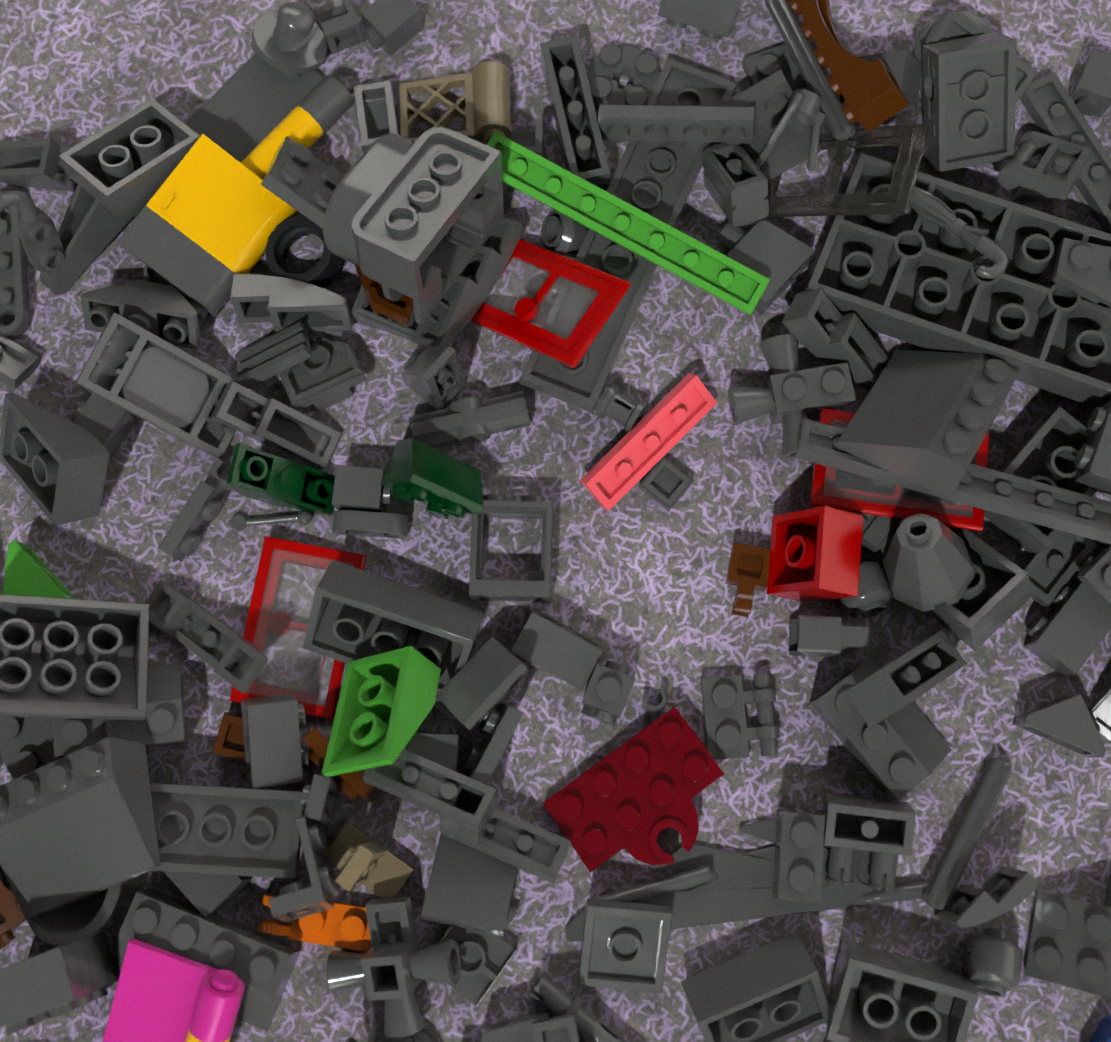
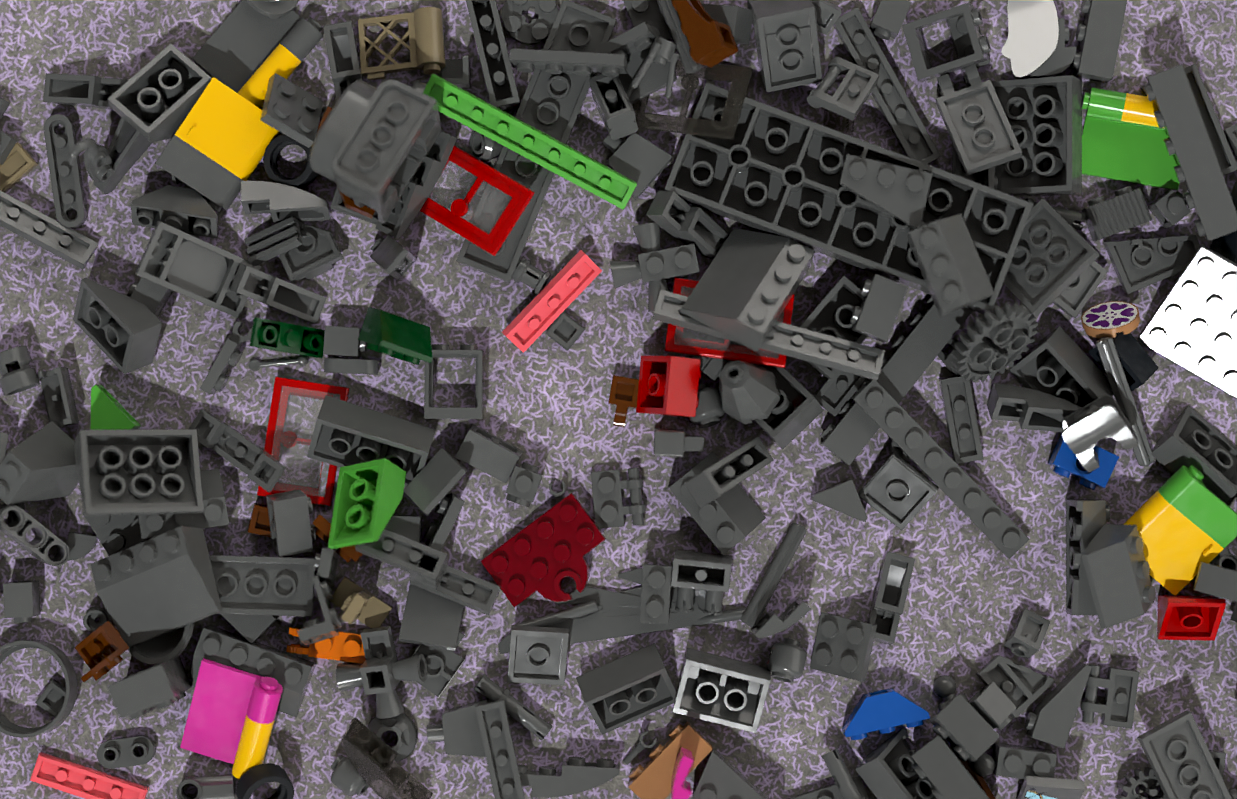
camera: 10 degrees left, 10 degrees up
dark grey piece [409,391,531,448] -> none
dark grey piece [893,179,1009,279] -> none

